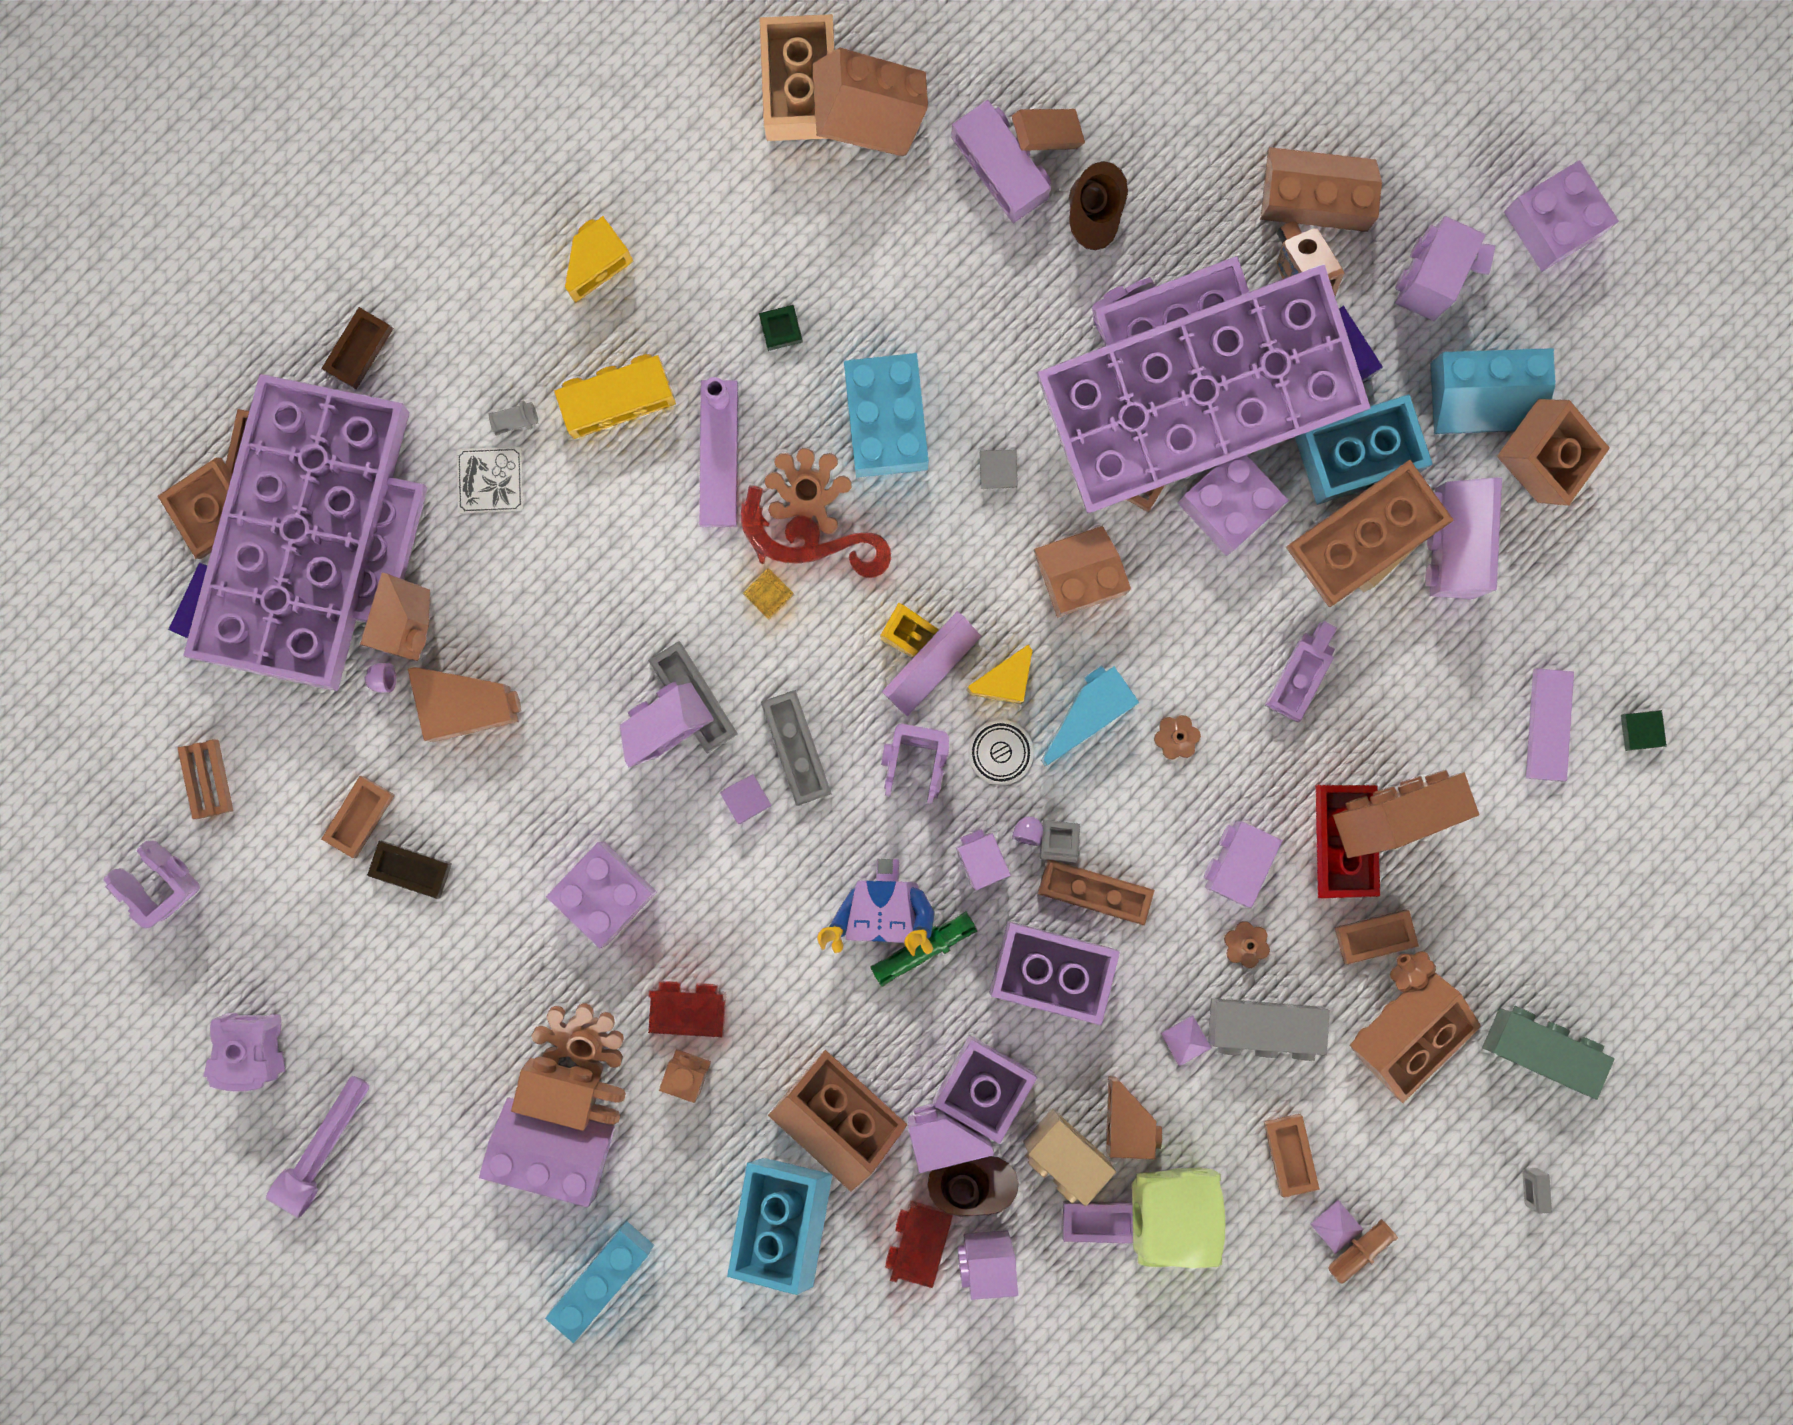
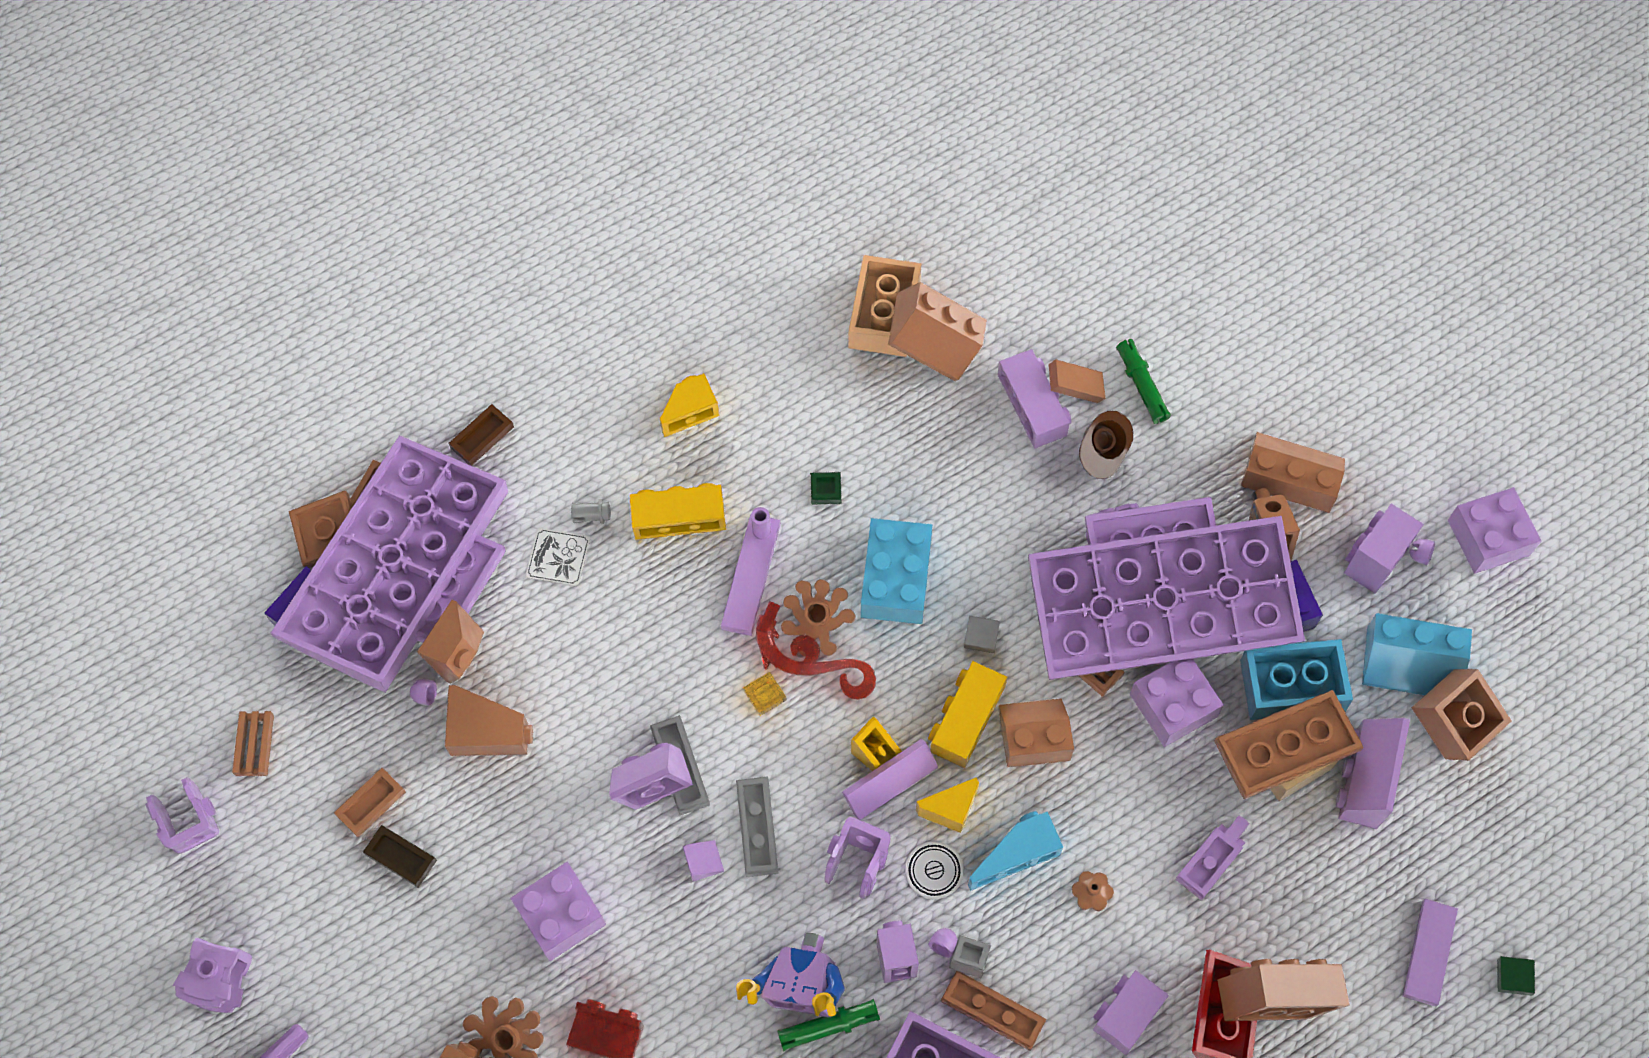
camera: 15 degrees right, 20 degrees down
none -> yellow brick [928,661,1007,768]
none -> green pin [1116,339,1171,424]

